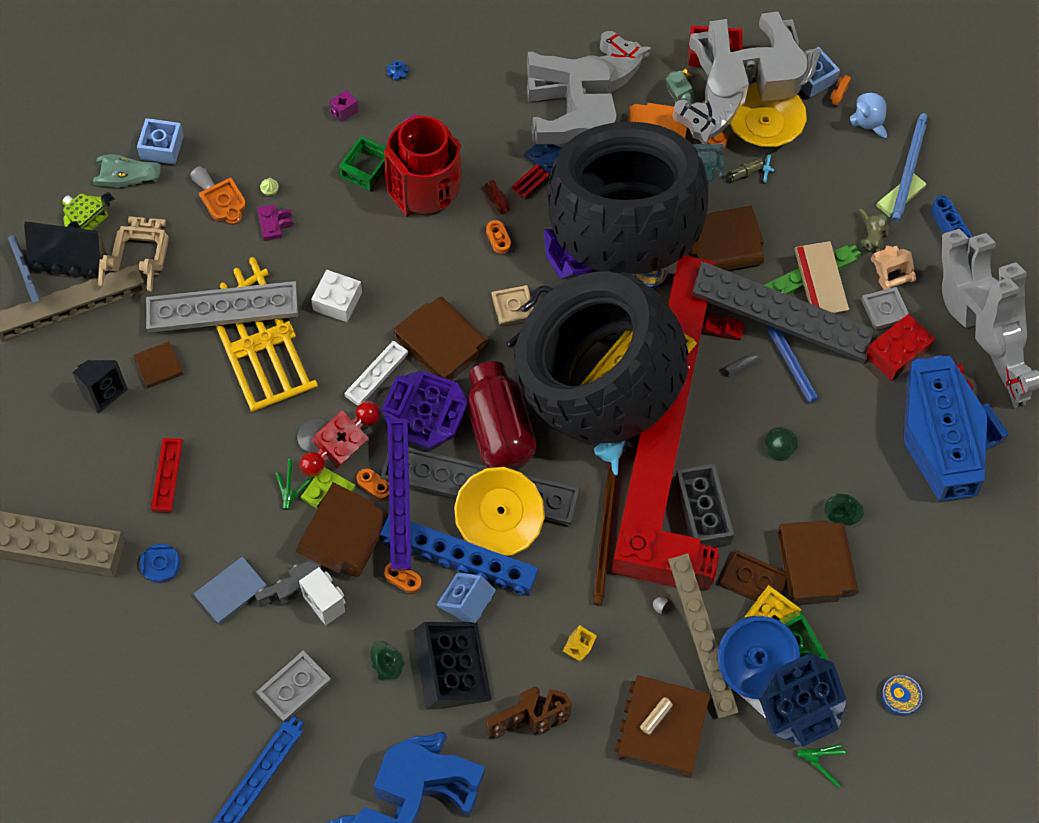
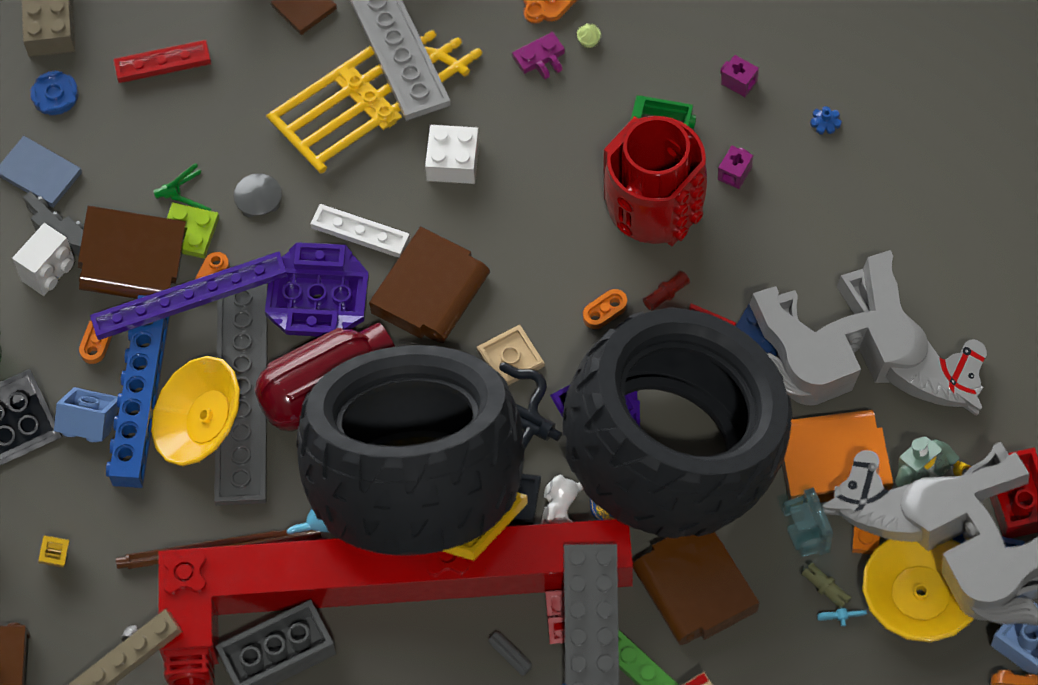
camera: 80 degrees right, 0 degrees up
red brick [299,401,380,477] -> none

